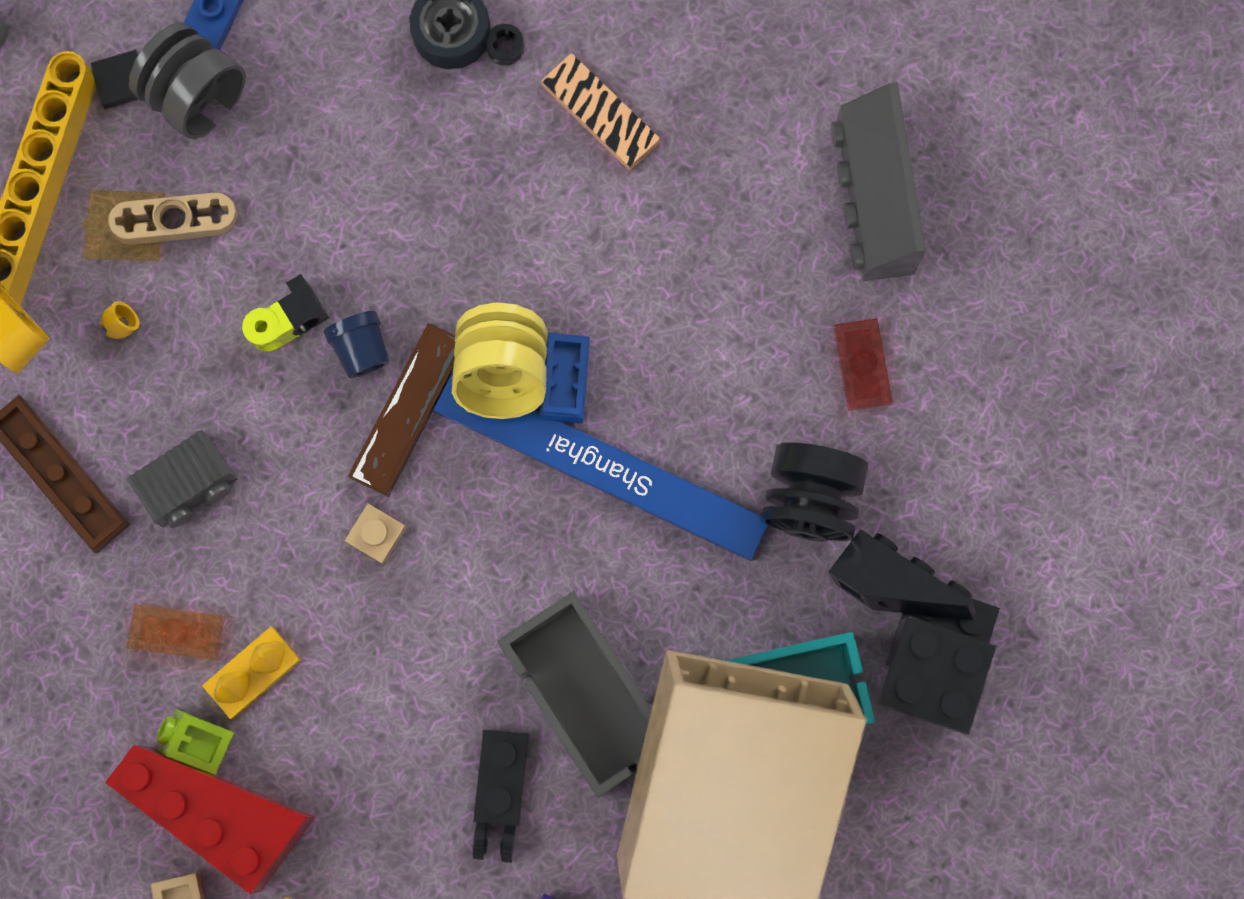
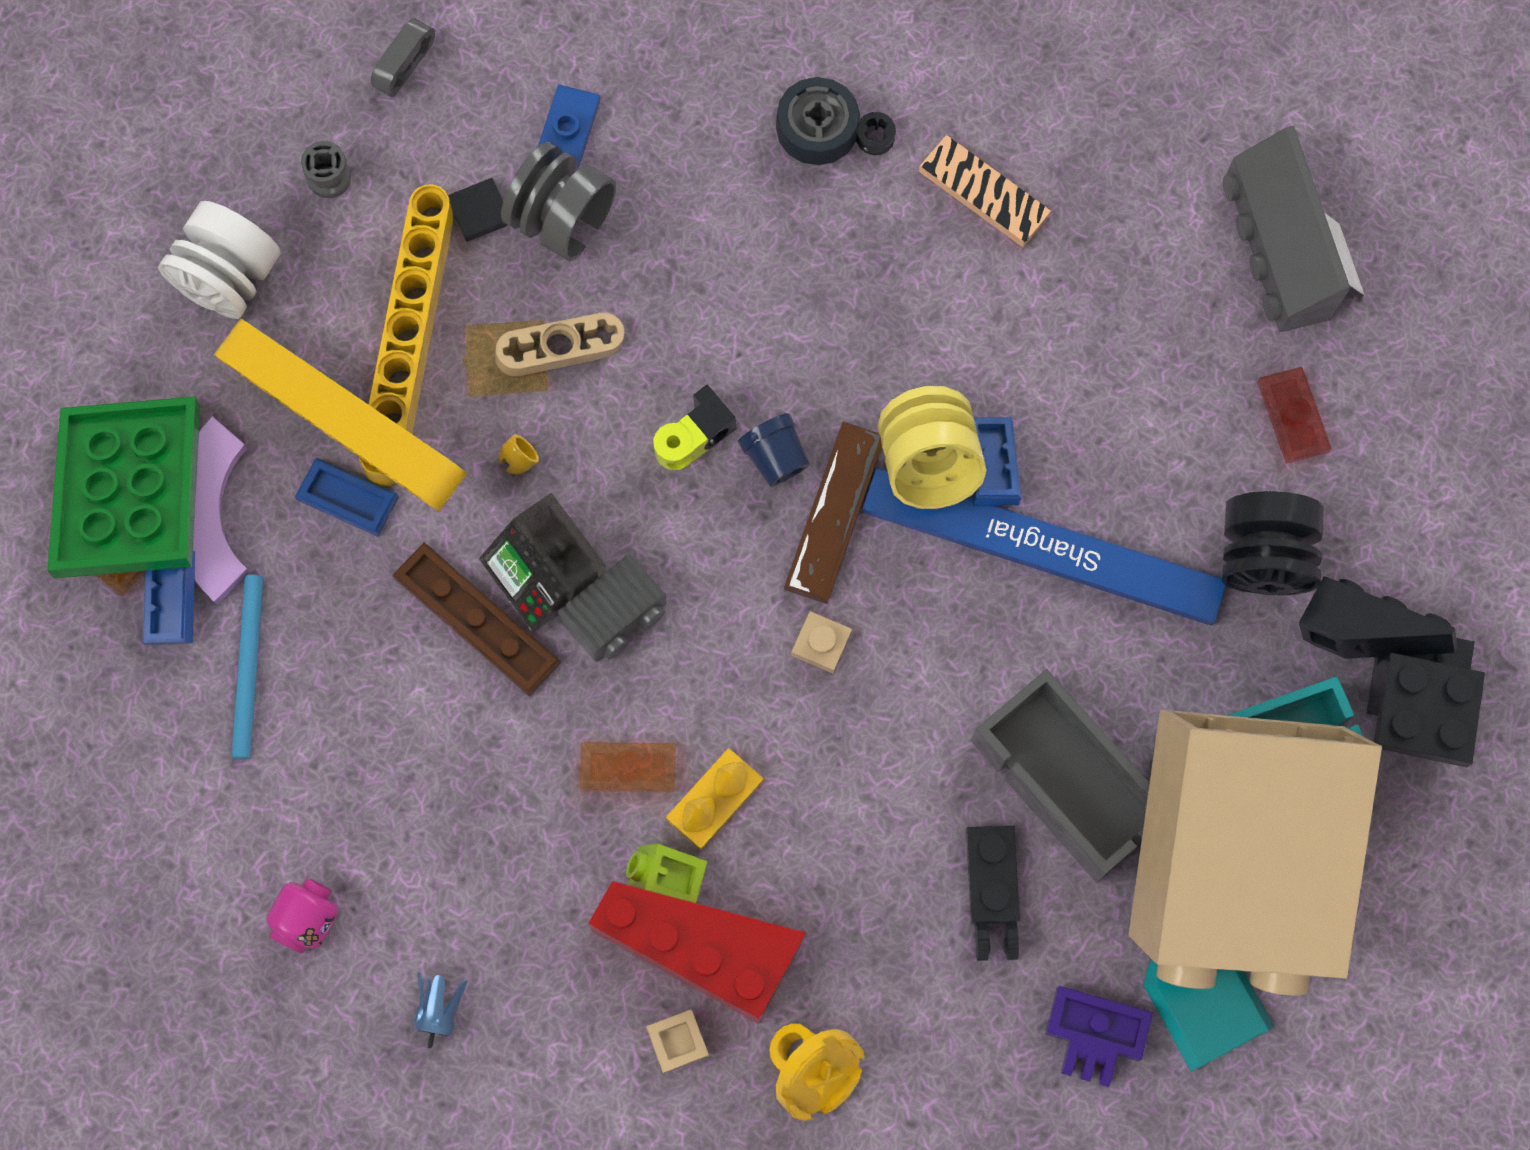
camera: 15 degrees left, 5 degrees down
none -> clear smoke slope [479,493,607,633]
none -> white sticker [1325,213,1364,295]

